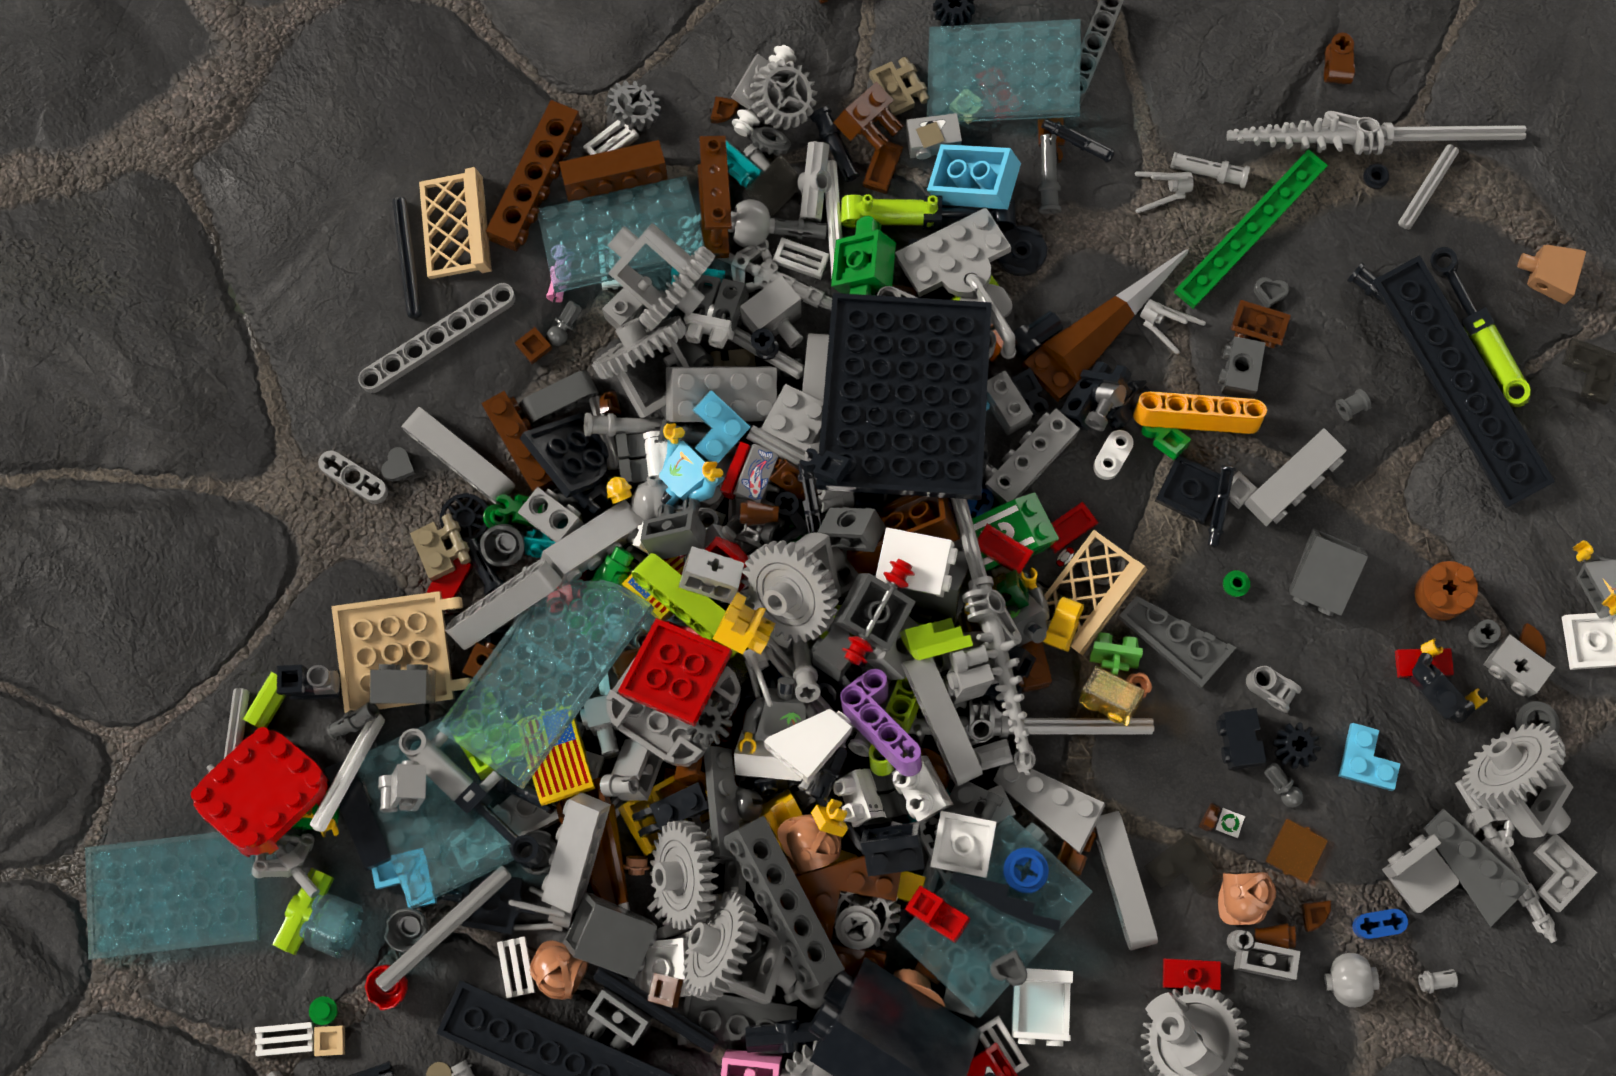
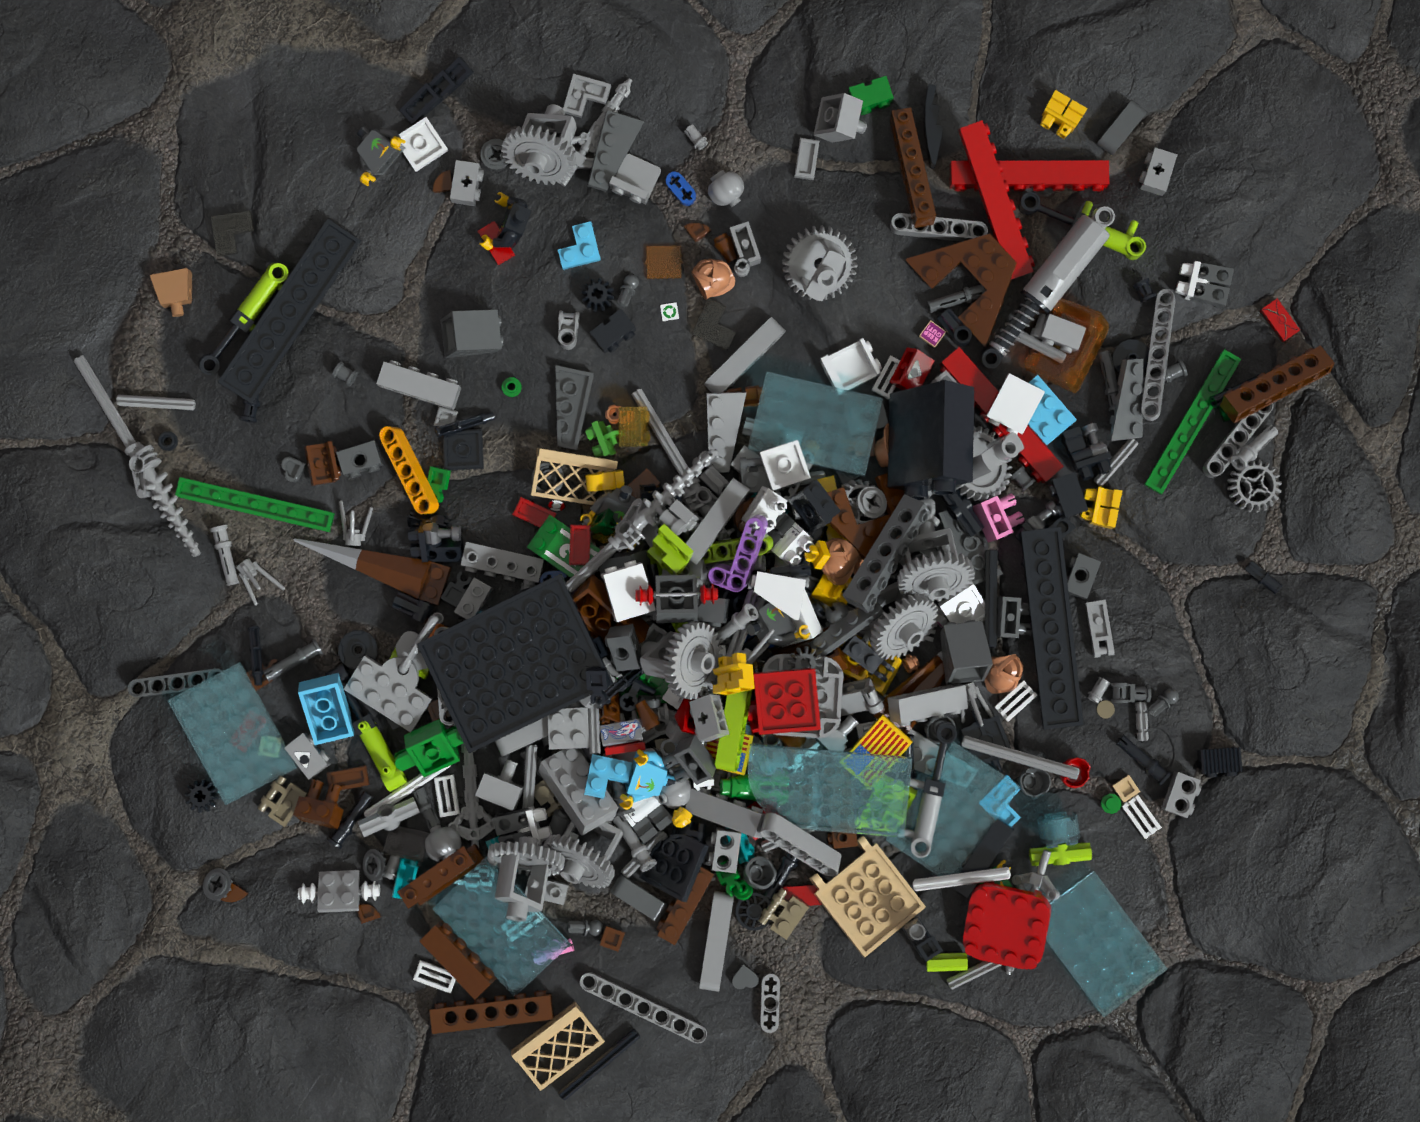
camera: 120 degrees left, 10 degrees up
dark grey pin [327,702,379,741] -> none
dark grey brick [370,664,436,704] -> none
light grey hinge [378,760,426,812] -> none
reddish brown tile [600,390,621,417] -> none
dark grey gear [605,80,661,131] -> none
plate [648,973,684,1008] -> none
light grey gear [749,59,817,130] -> none
black bush [751,328,779,360] -> none
red slope [905,885,970,944] -> none
dark tan sticker [916,122,945,148] -> none
black slope [950,873,1061,934] -> none
dark grey tile [990,949,1028,986] -> none
blue gear [1003,848,1049,894] -> none
white plate [1093,430,1133,480] -> none
red plate [1163,959,1221,990] -> none
reddish brown tile [1199,803,1221,831] -> none
reddish brown piece [1324,33,1355,84] -> none
dark orange brick [1414,561,1478,621] -> none
dark grey bush [1468,619,1501,648] -> none

